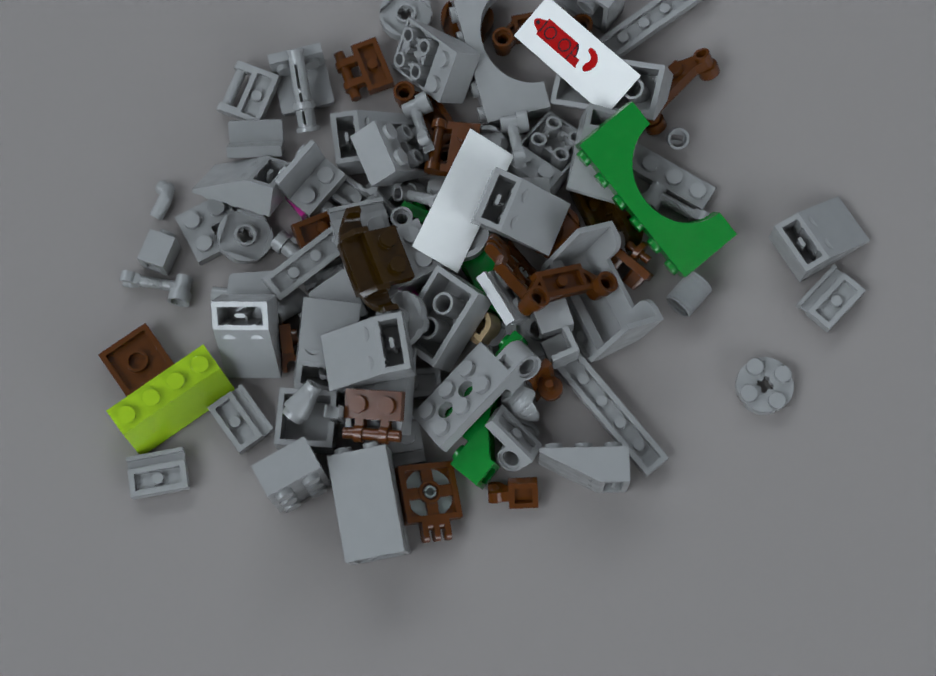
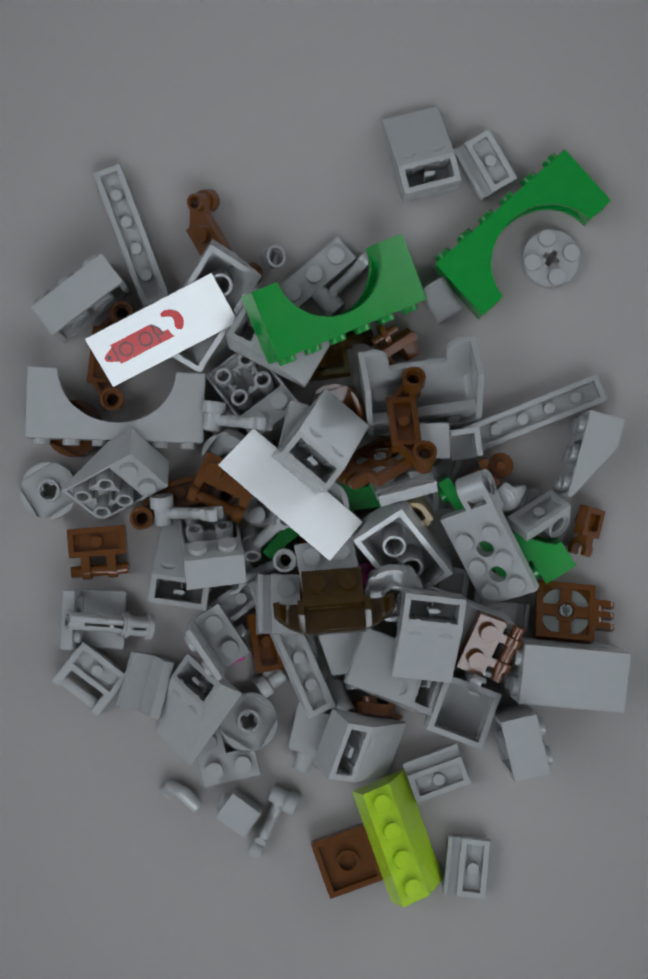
camera: 75 degrees left, 15 degrees up
light grey cone [282,379,322,424] -> none
none -> green arch [433,149,611,320]

